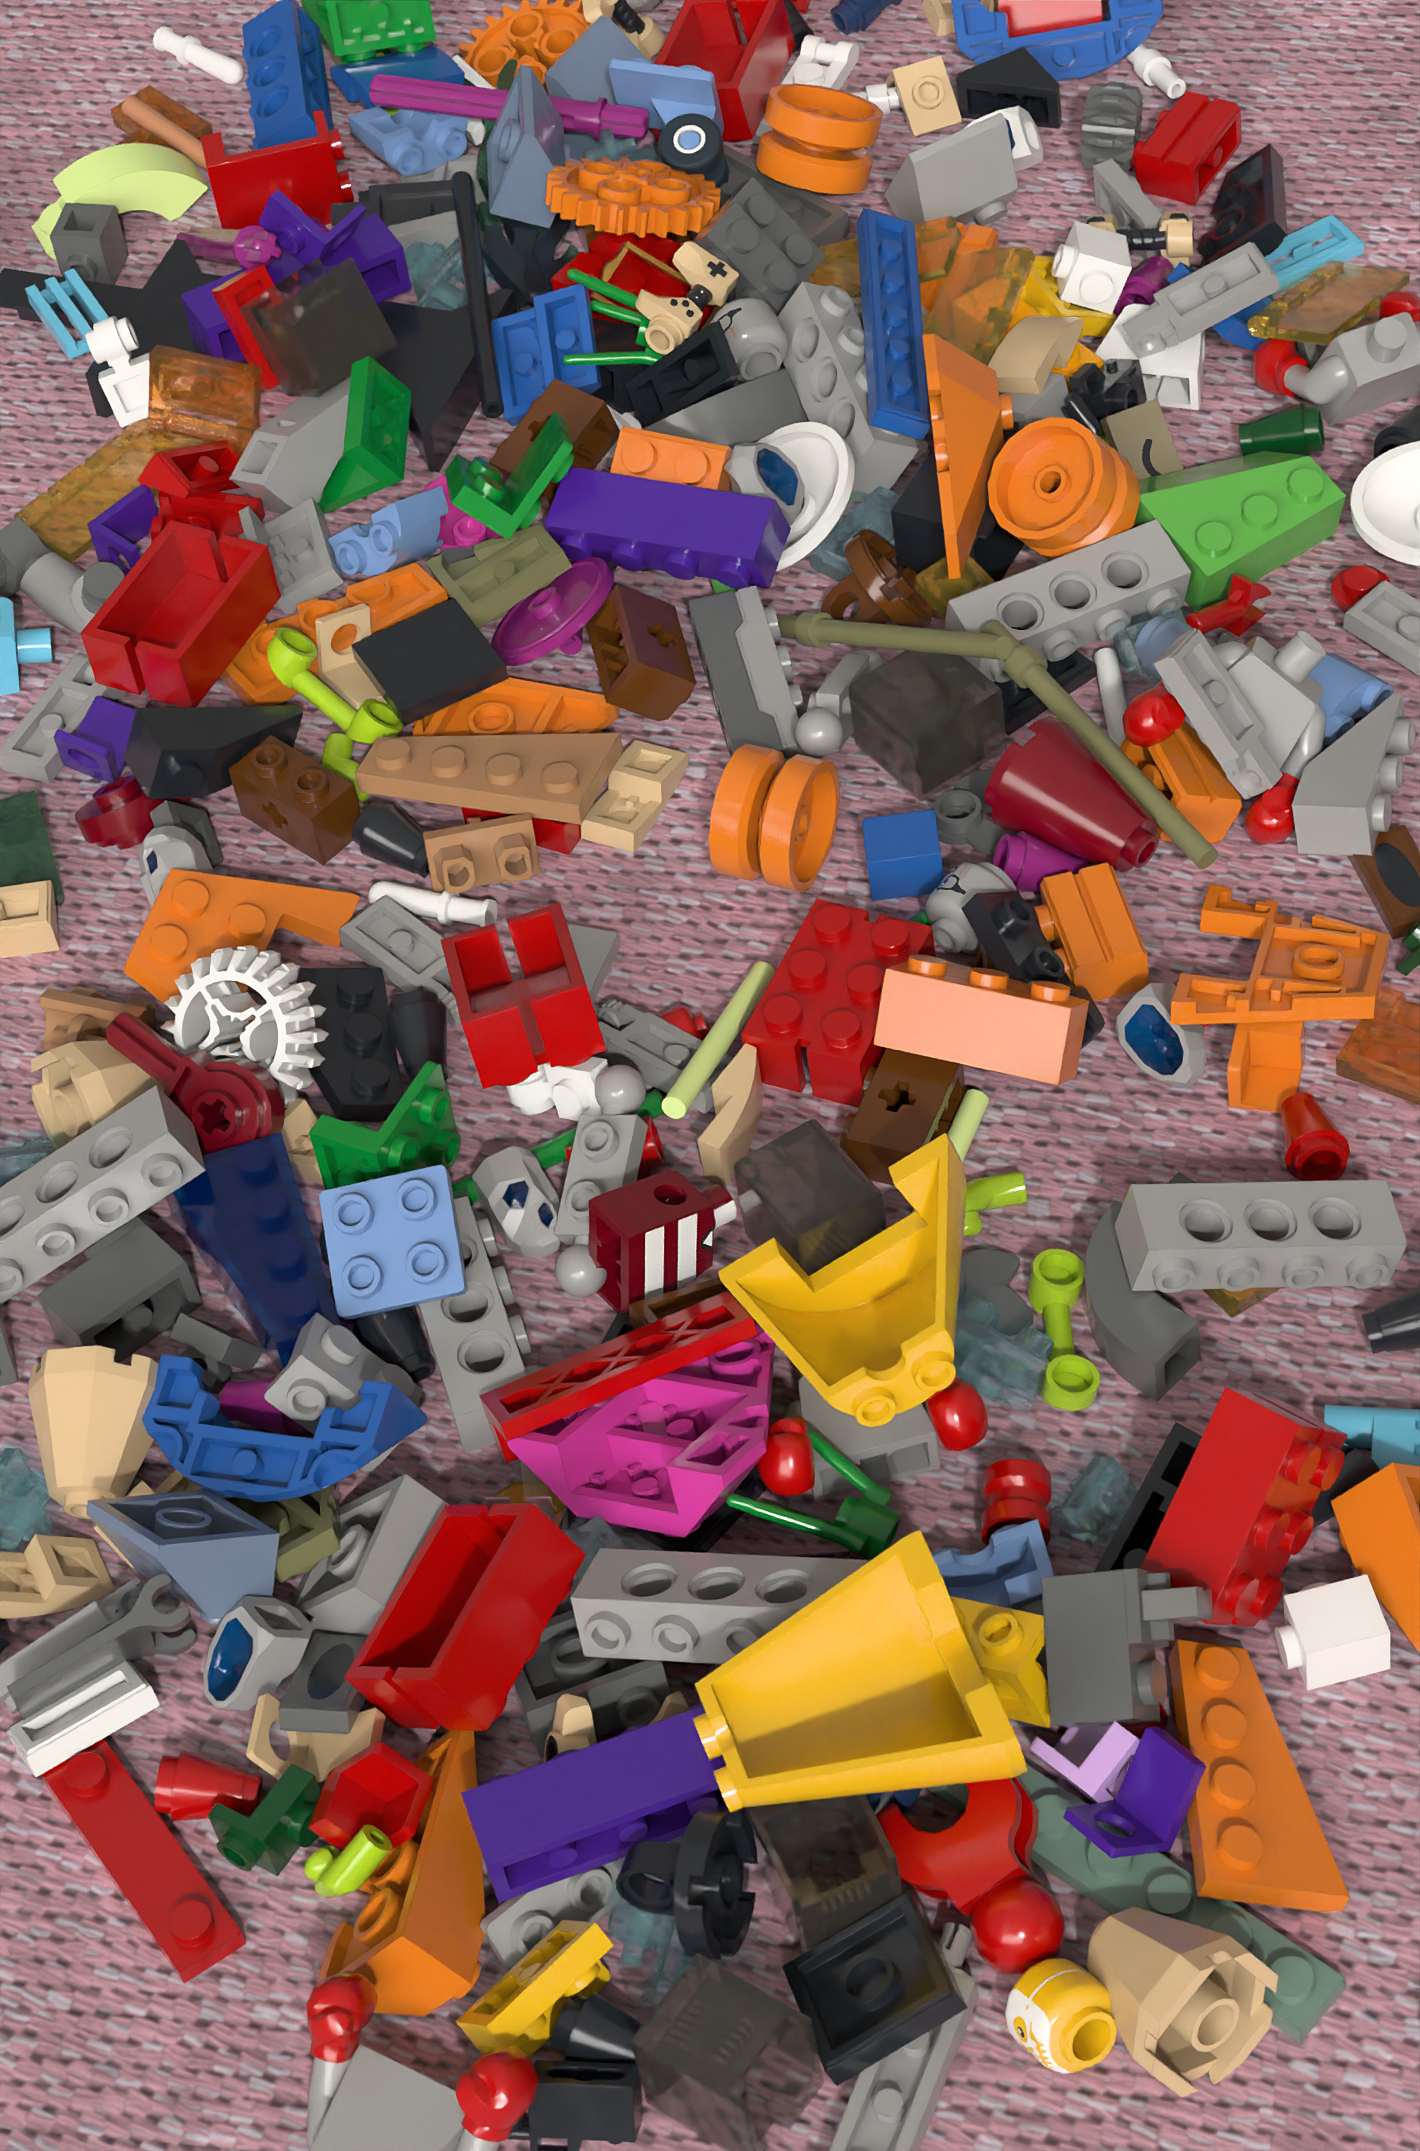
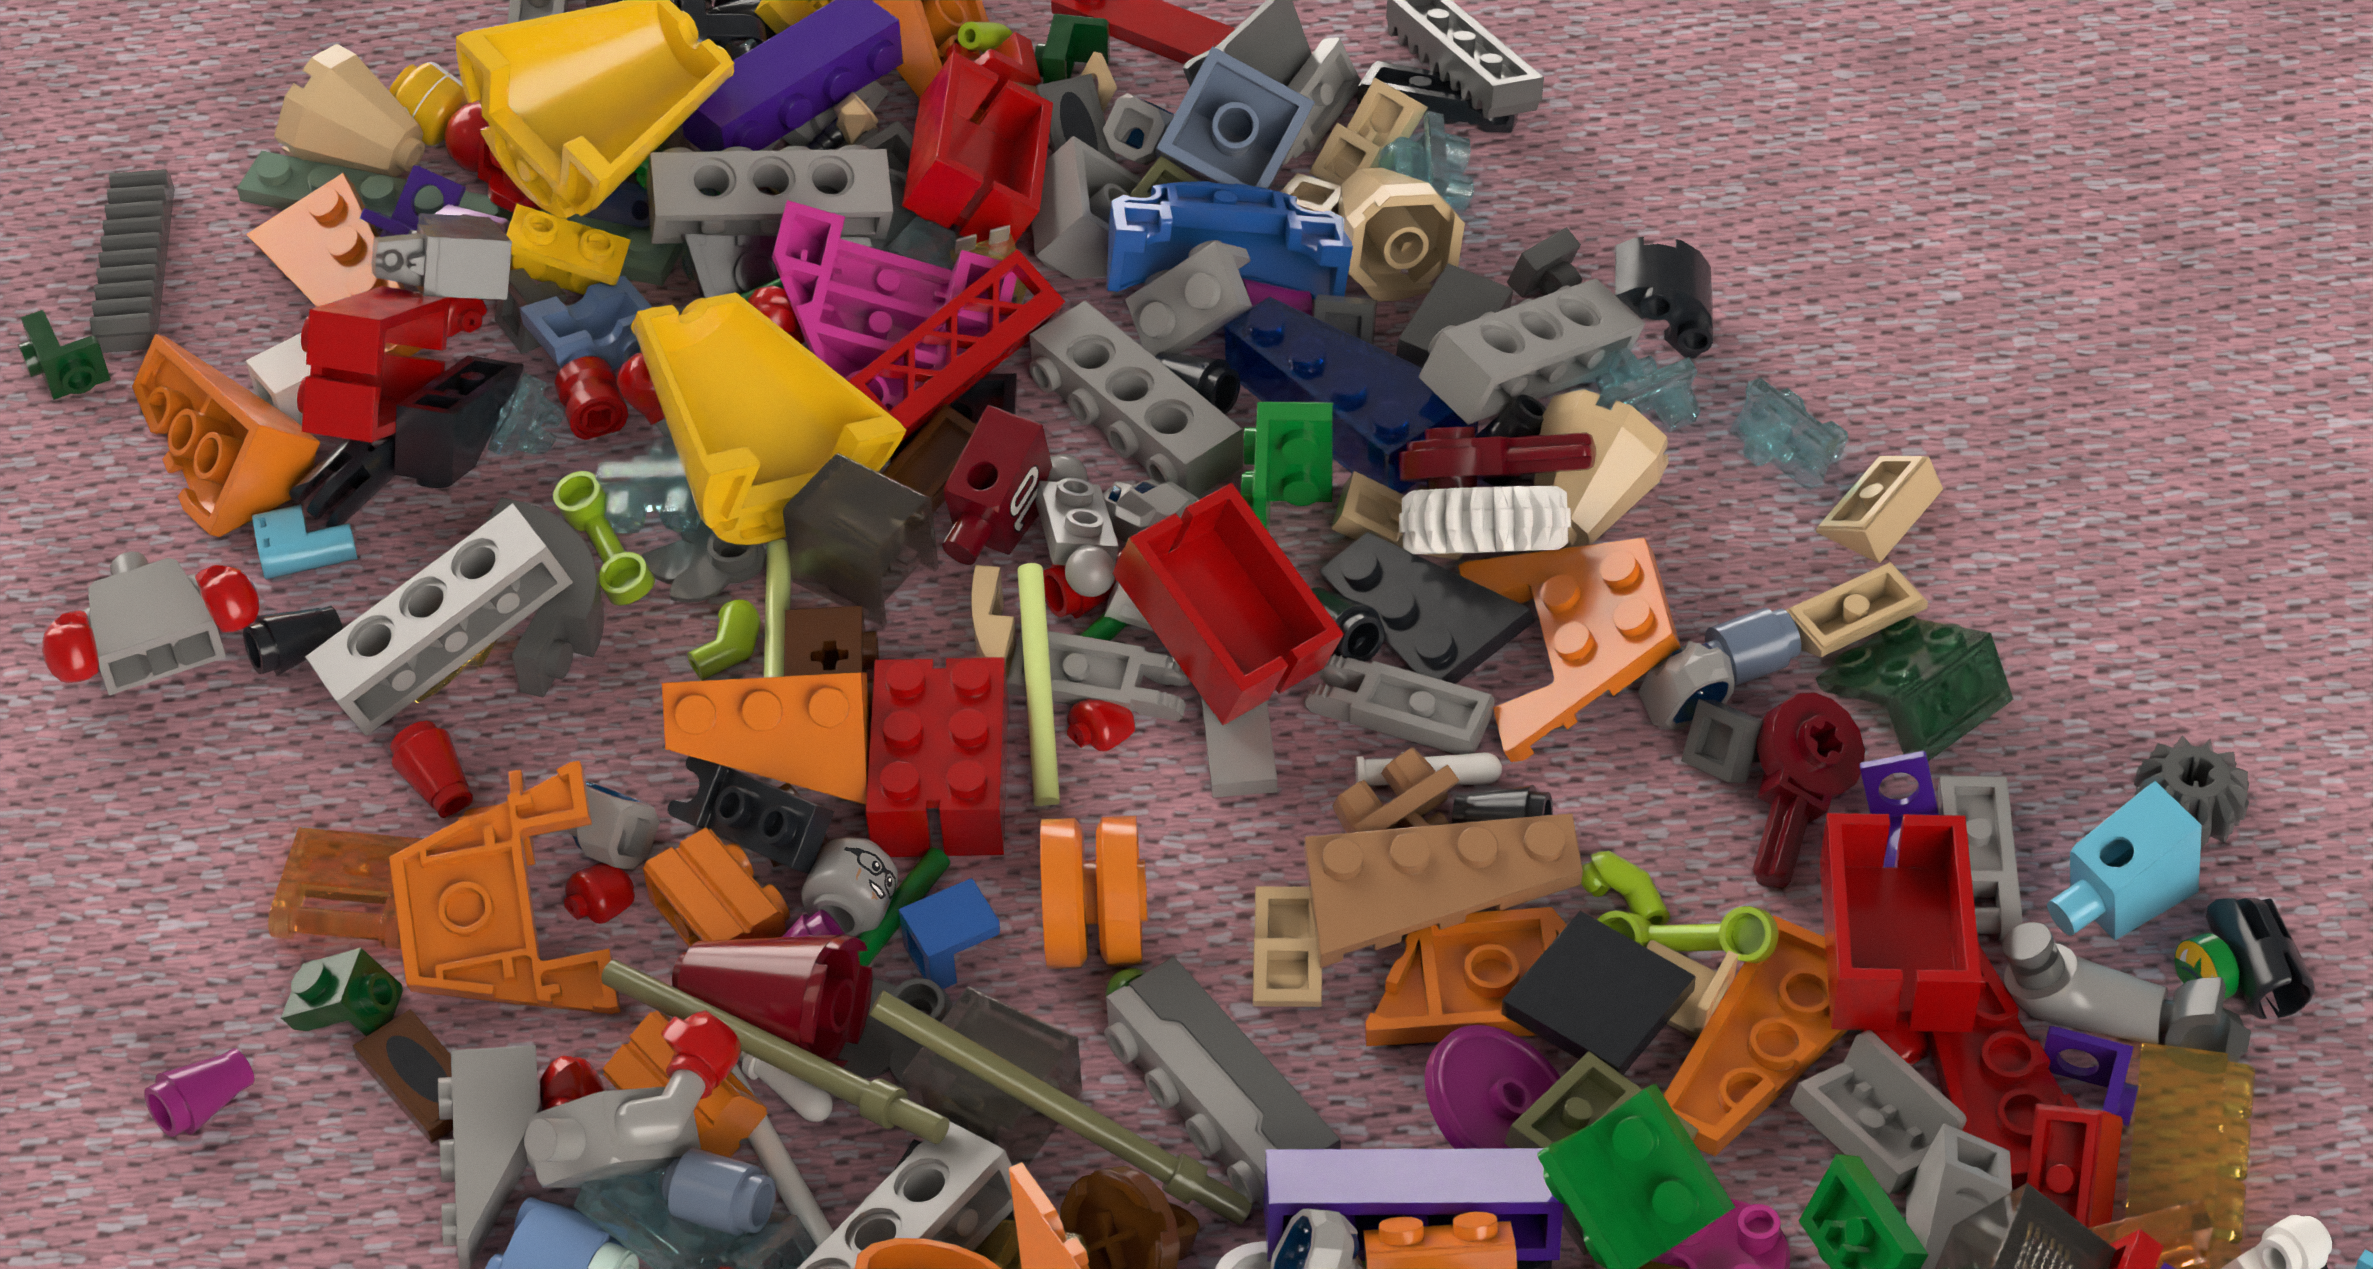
camera: 150 degrees right, 0 degrees up
medium nougat hips [39,986,156,1051] -> none
black slope [124,706,303,799] -> none
red cone [154,1750,263,1822] -> none
reddish brown brick [228,735,361,865] -> none
medium blue plate [319,1165,468,1320] -> none
medium blue cylinder [327,486,448,576] -> none
reddish brown brick [586,584,697,721] -> none
light grey plate [795,649,889,757] -> none
light grey hinge [1153,628,1283,800] -> none
none -> sand blue brick [1701,607,1801,687]

